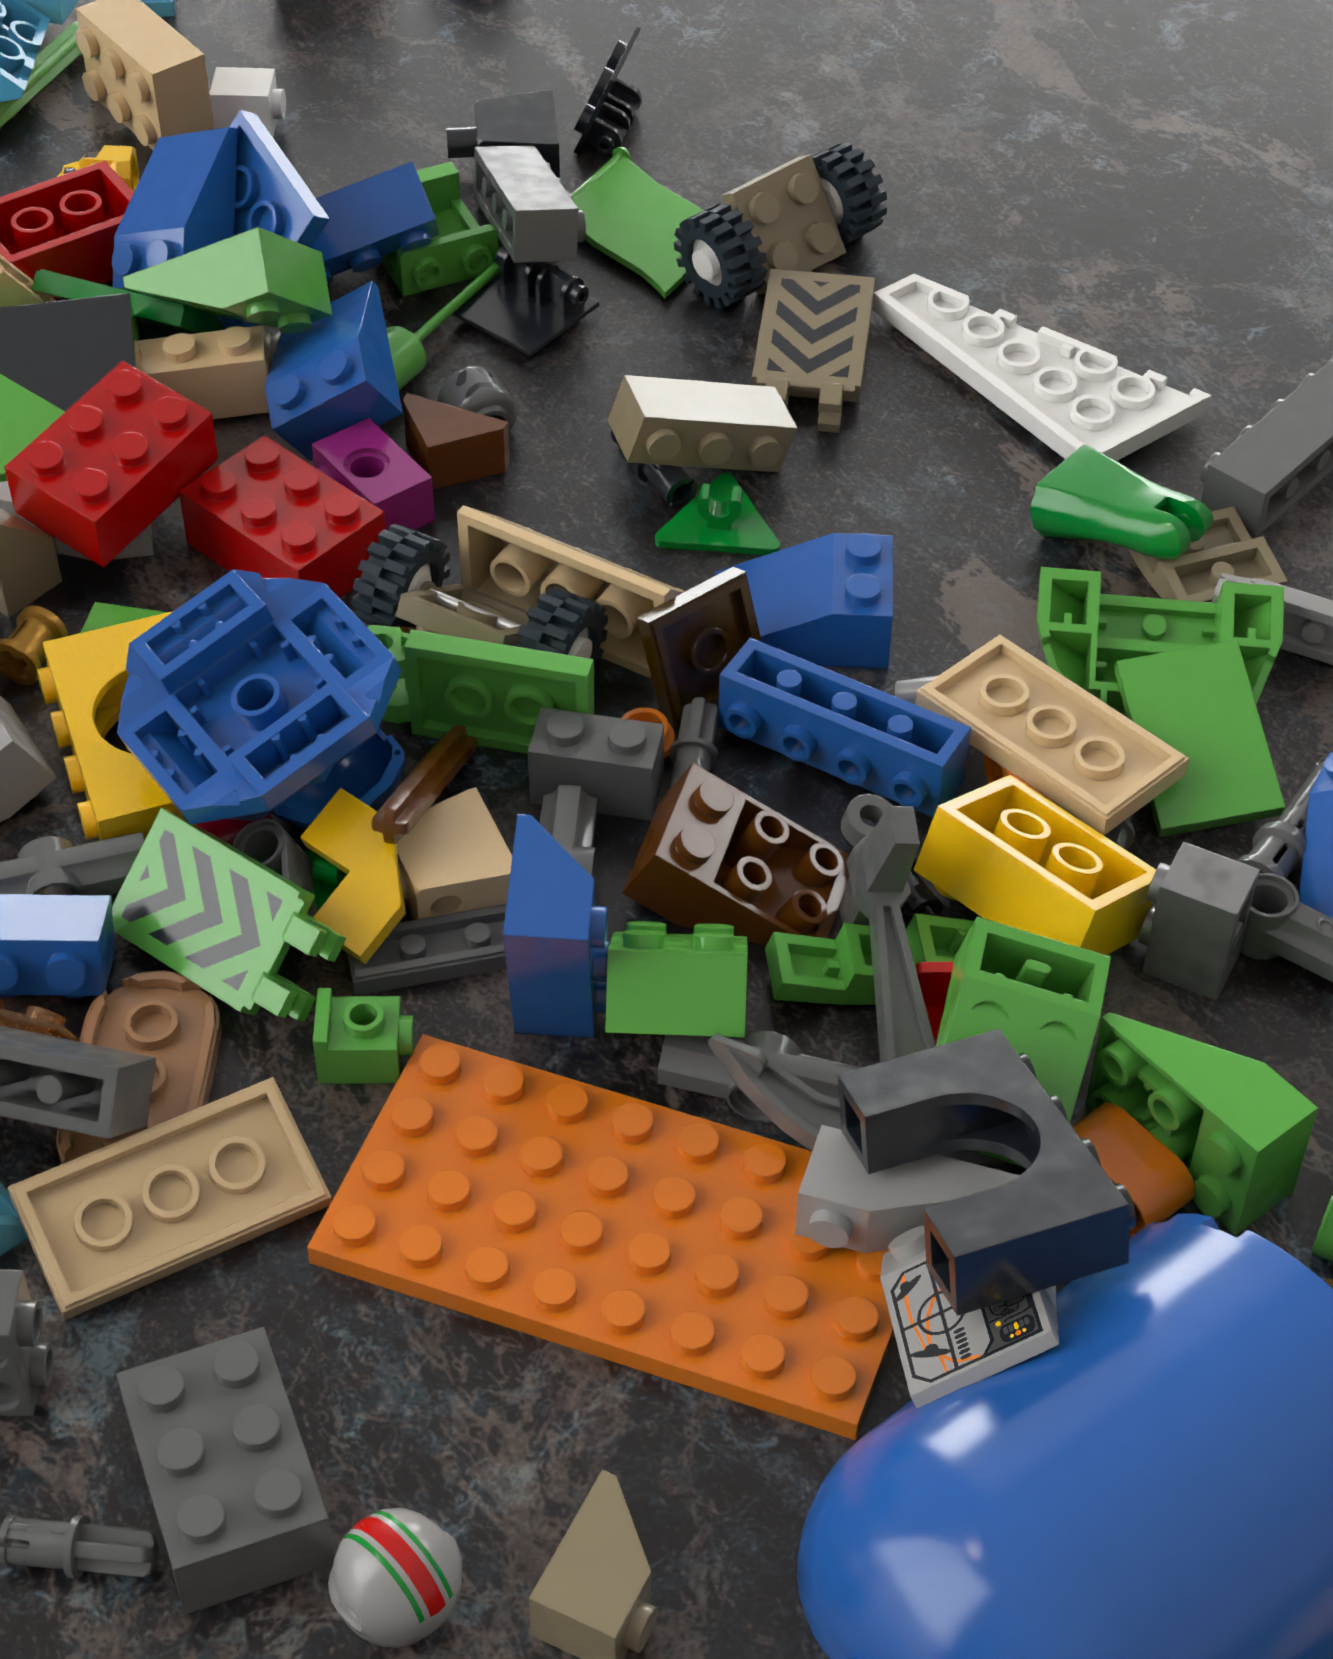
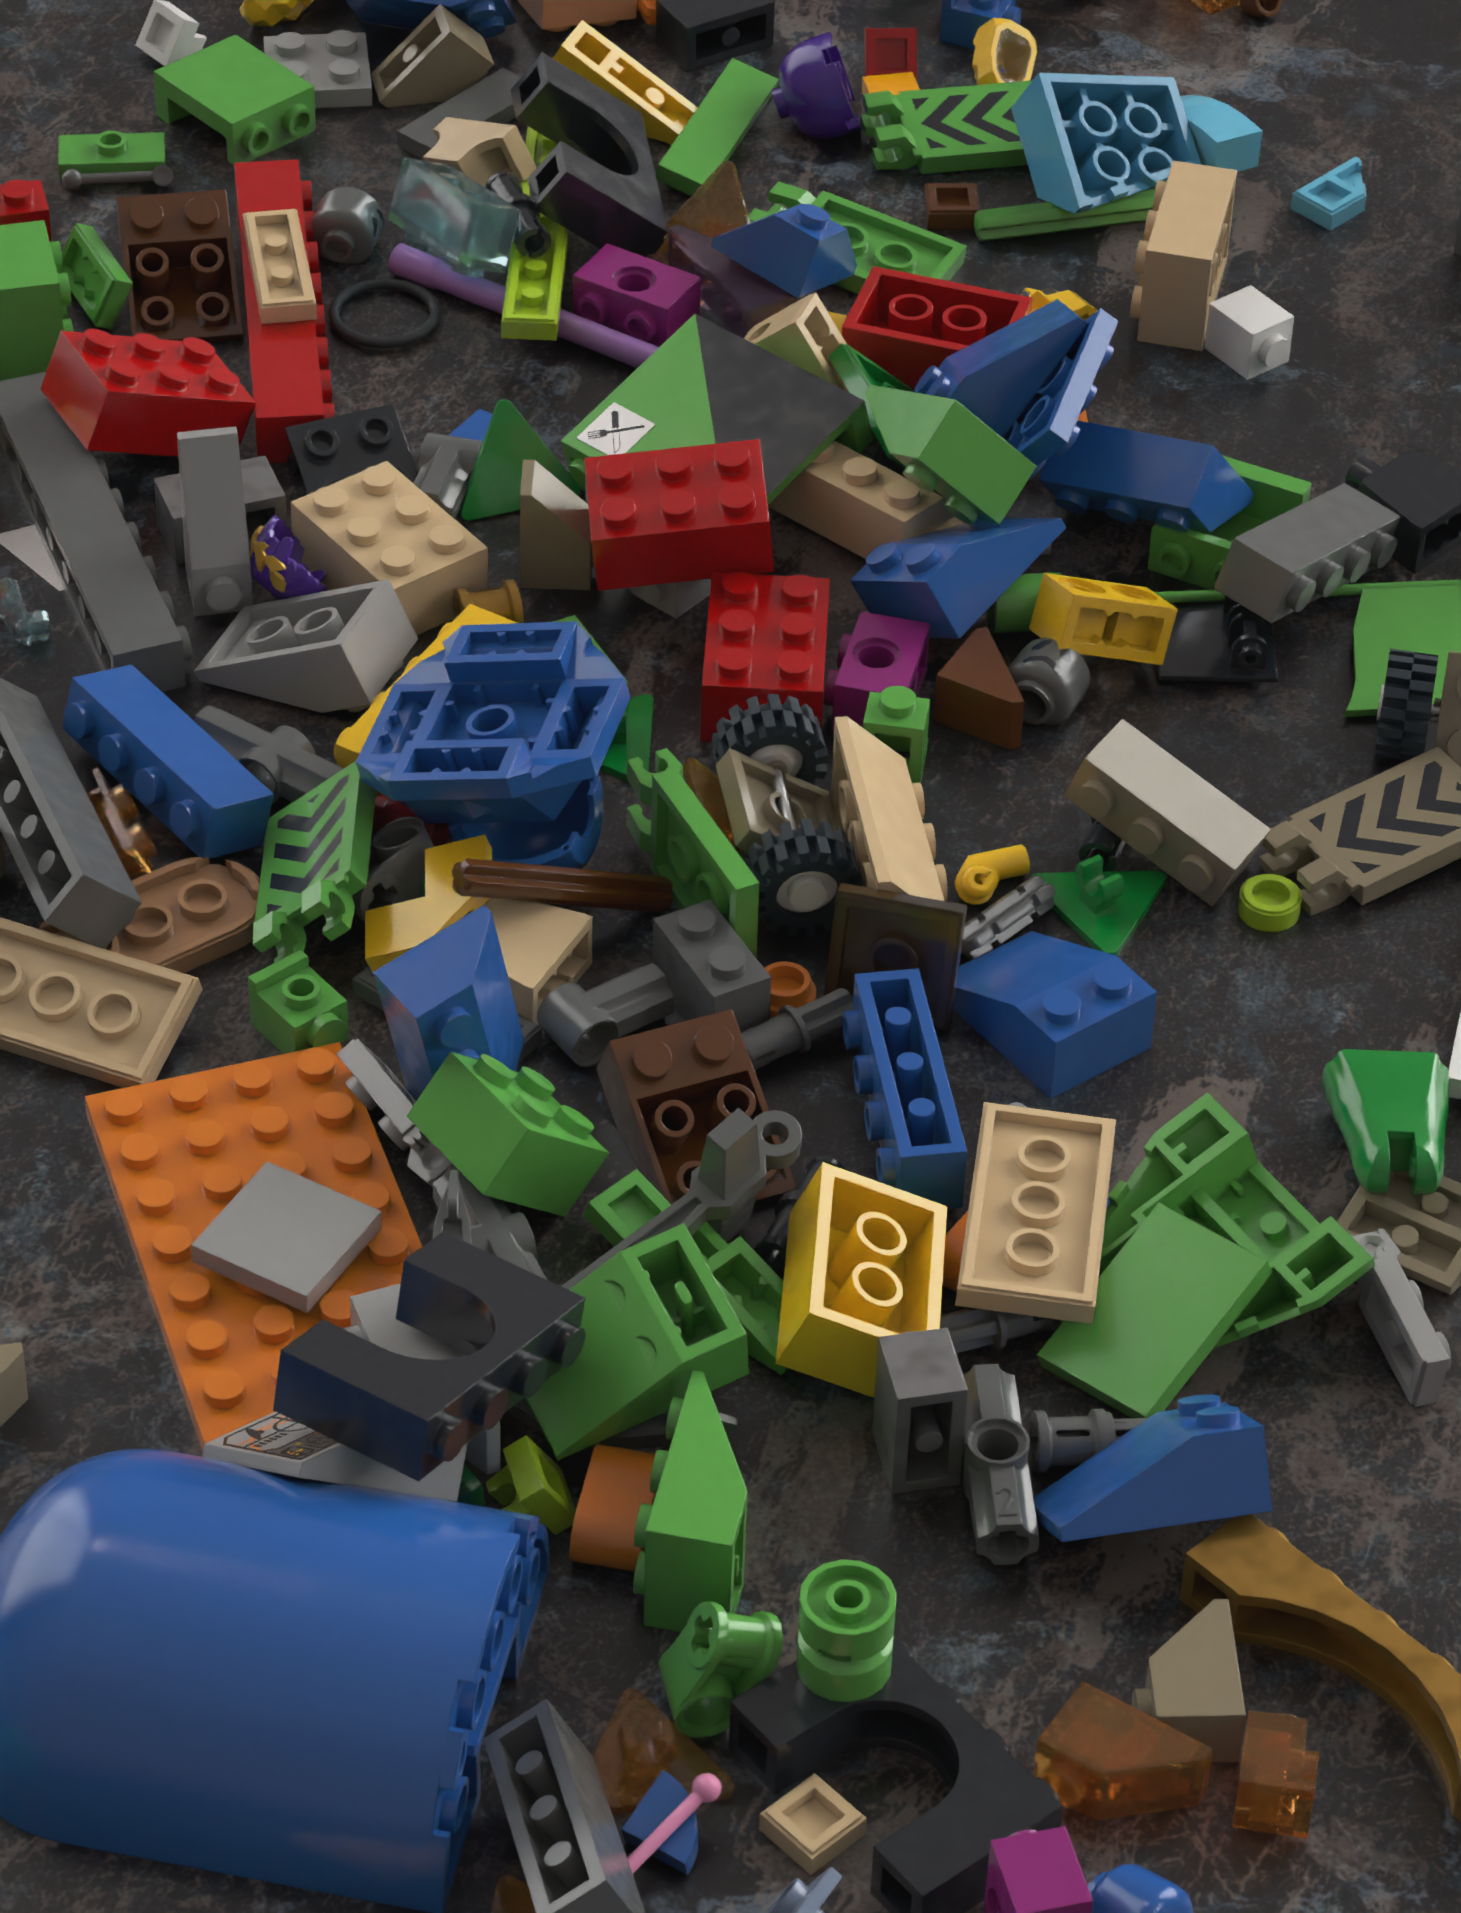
camera: 50 degrees right, 5 degrees down
none -> light grey tile [191,1161,382,1313]
none -> light grey hinge [337,1038,452,1188]
none -> bright green brick [863,686,930,783]
none -> yellow arm [954,844,1030,905]
none -> dark grey axle [961,876,1056,961]
none -> yellow brick [1029,573,1178,665]
none -> lime tile [1238,874,1302,932]

